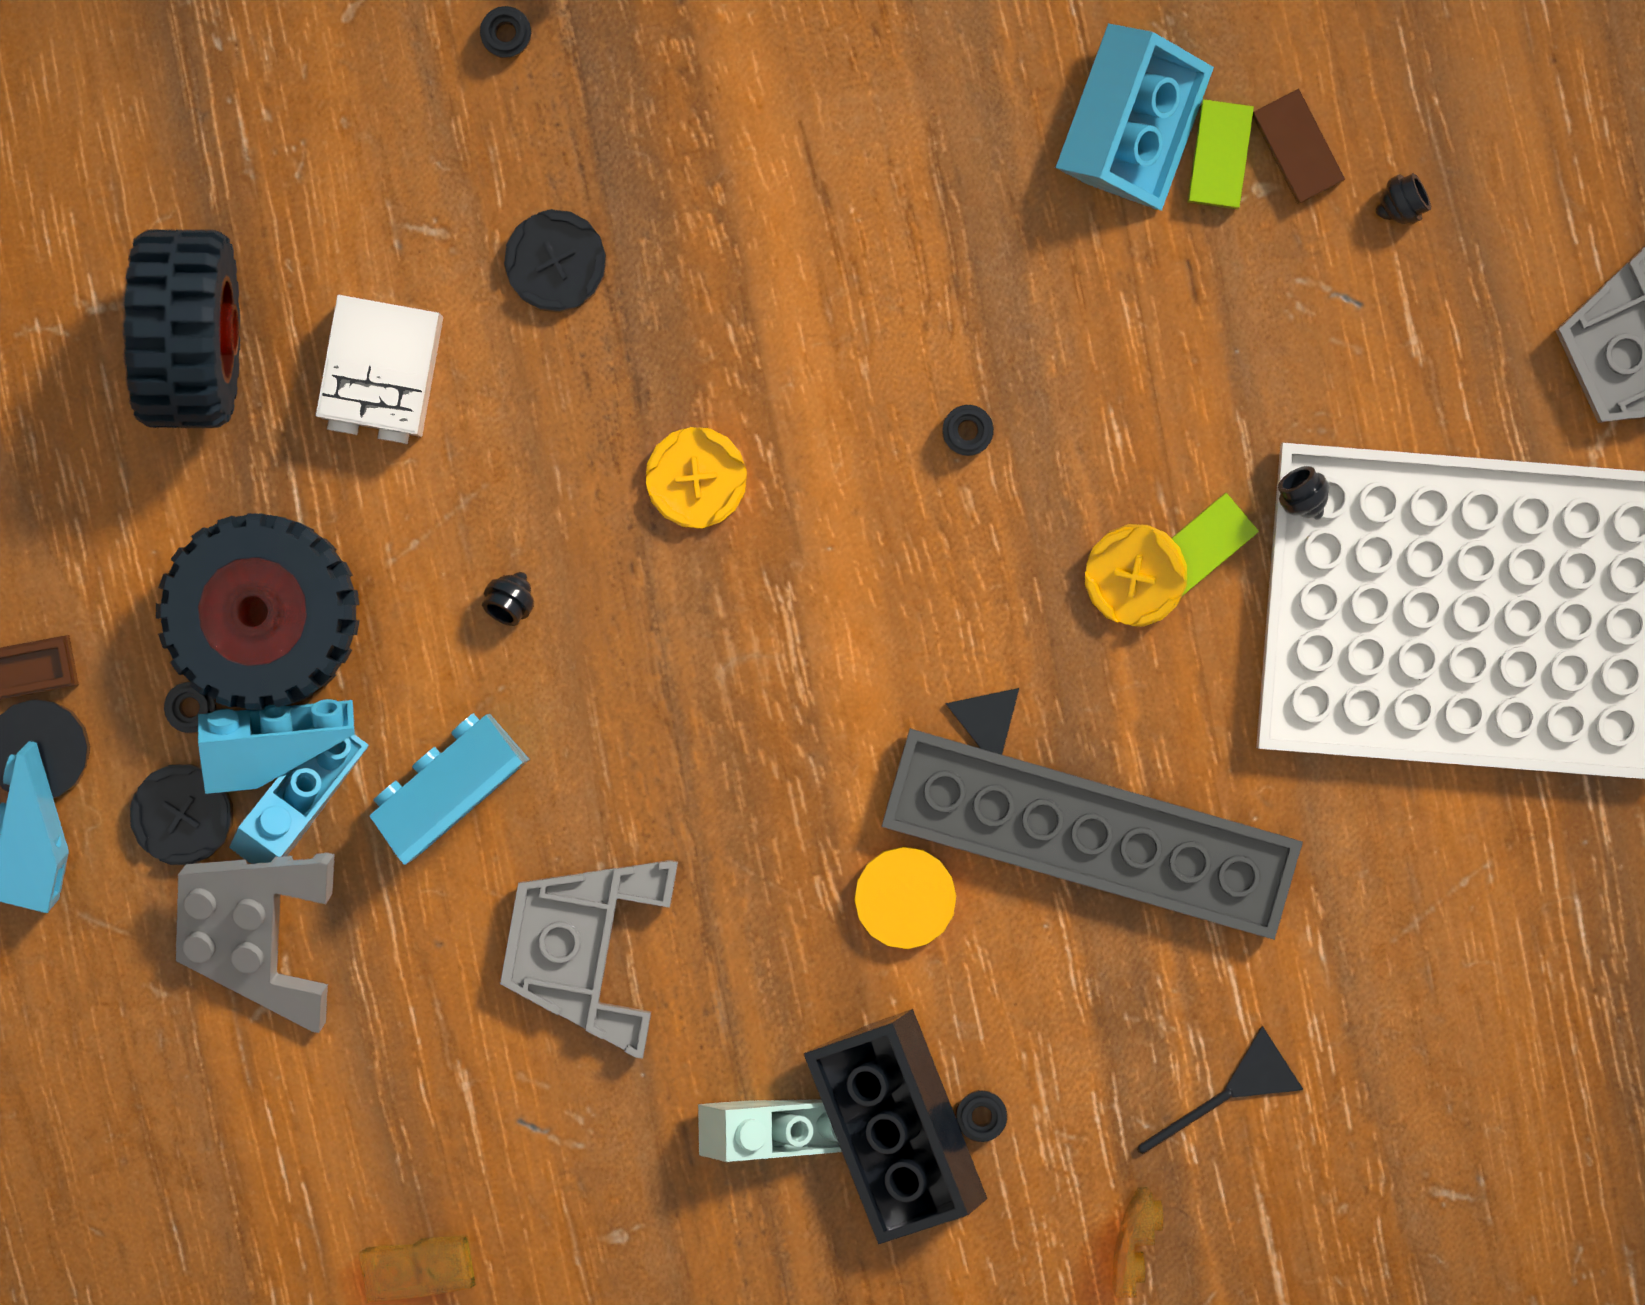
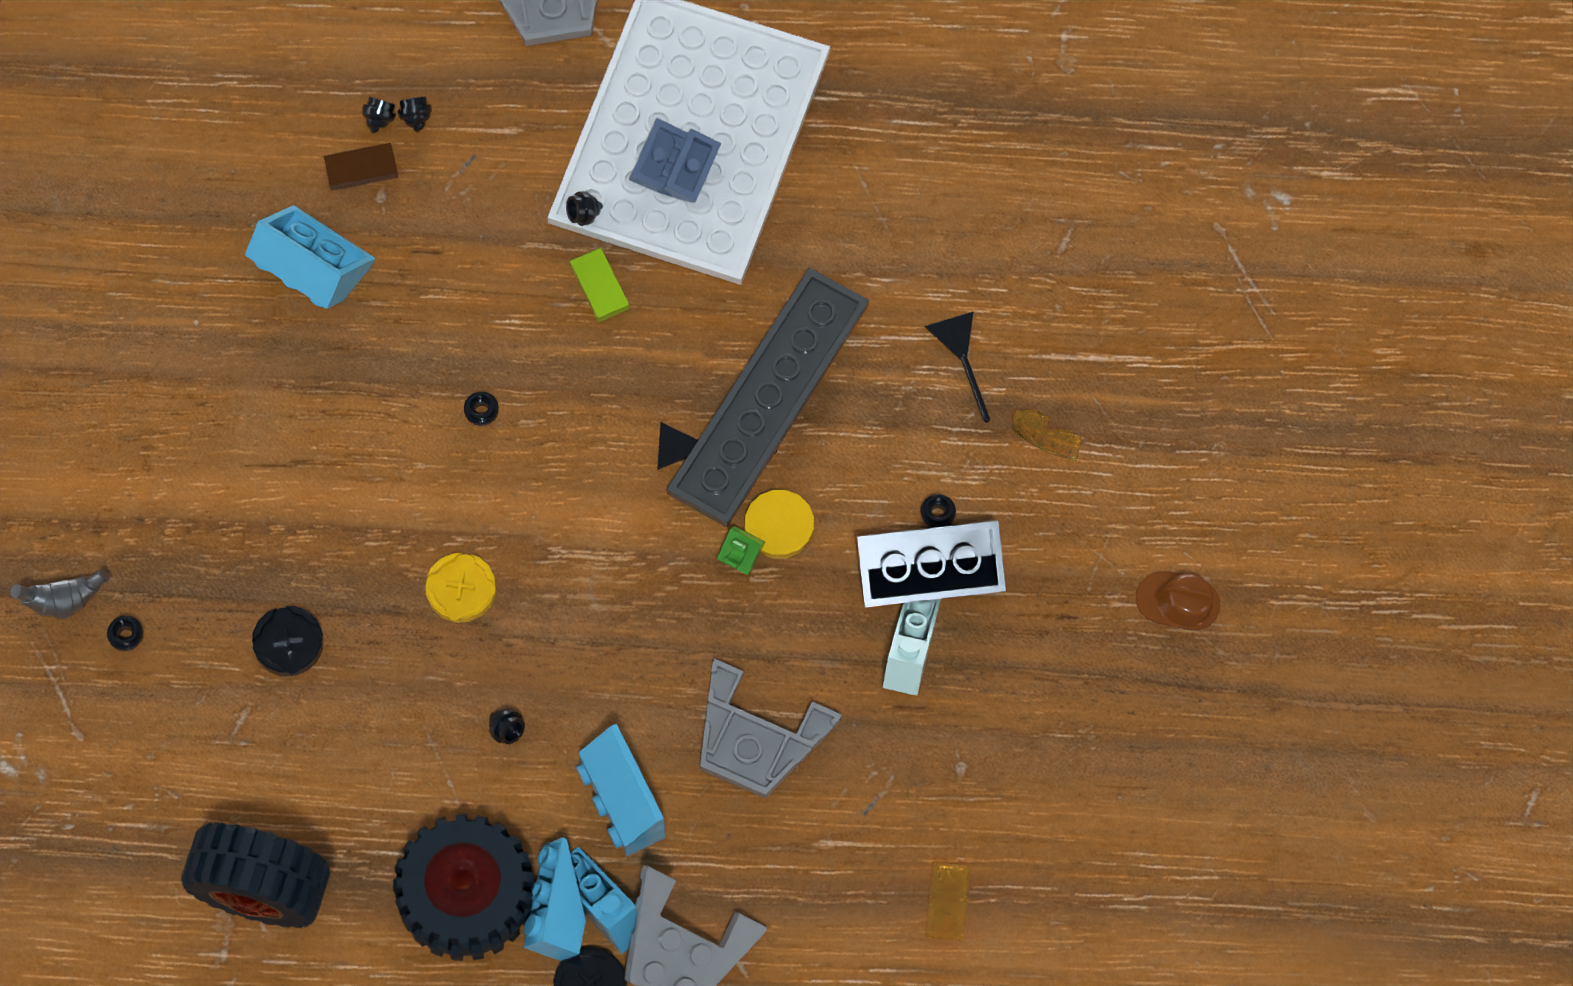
camera: 85 degrees left, 20 degrees down
black plate [164,682,216,733] -> none
white brick [316,295,444,444] -> none
yellow tile [1085,524,1187,627] -> none
lime tile [1188,99,1254,209] -> none
none -> black plate [362,97,396,133]
none -> sand blue slope [628,118,721,203]
none -> bright green tile [717,526,765,575]

